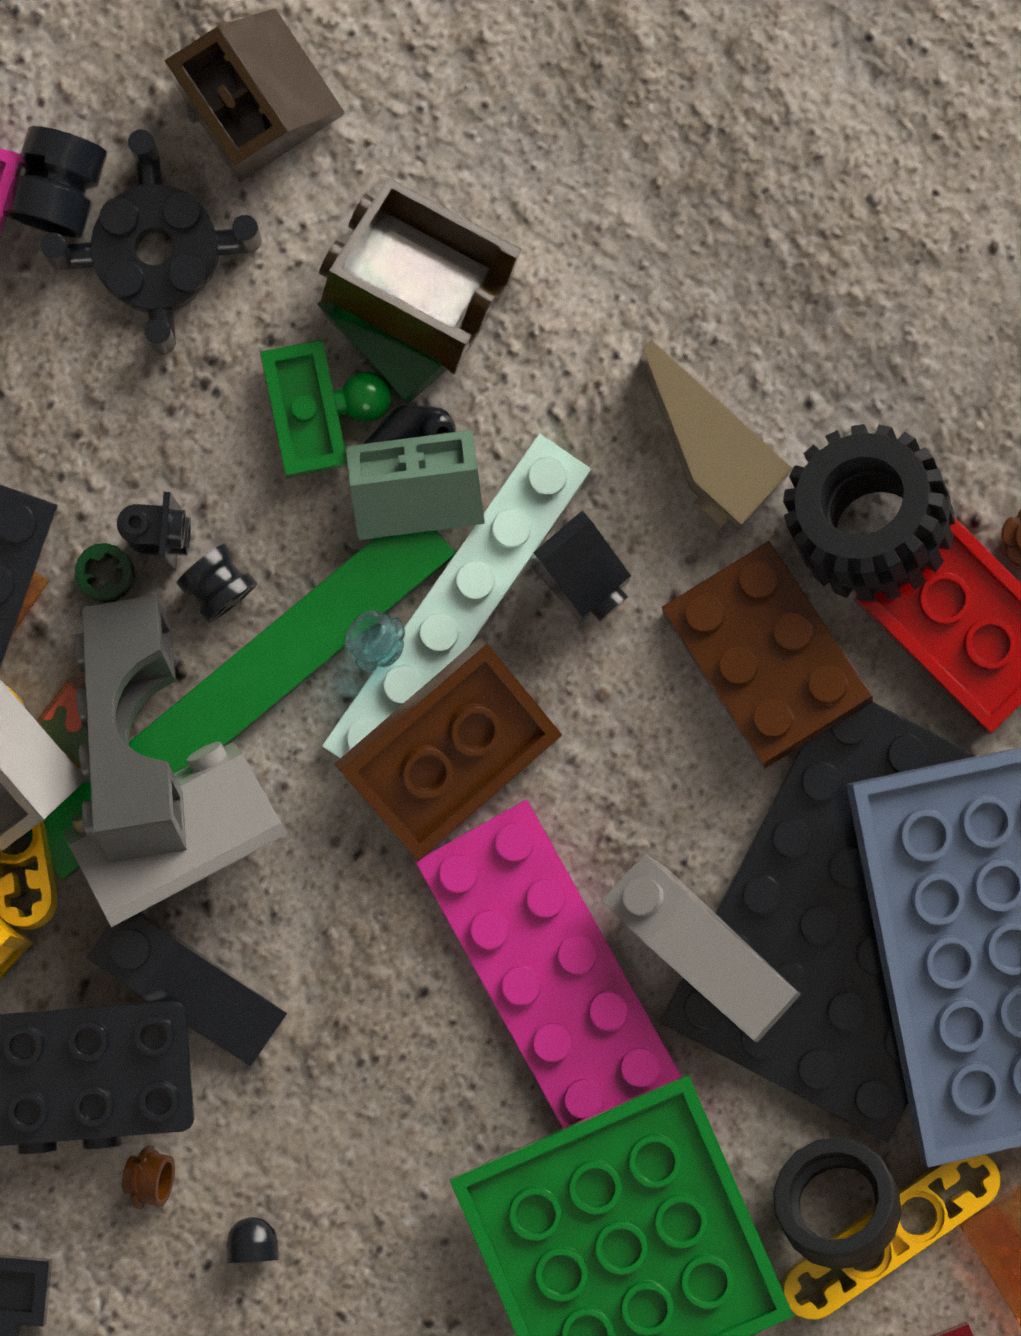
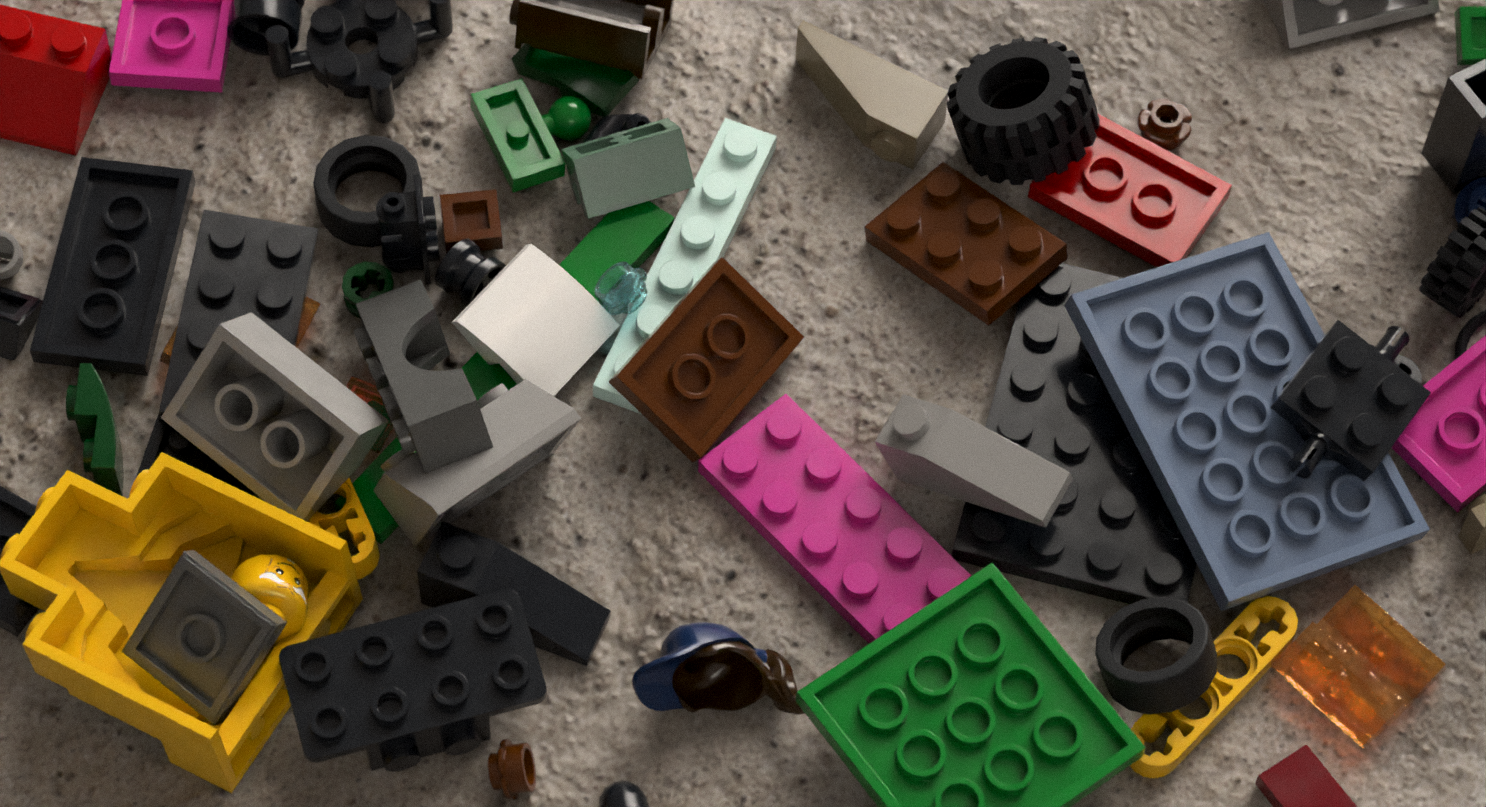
camera: 10 degrees left, 25 degrees down
black slope [531,510,631,623] -> none
none -> black tyre [313,135,423,247]
none -> reddish brown plate [440,189,503,254]
none -> white slope [452,244,620,396]
none -> dark brown hair [632,622,804,715]

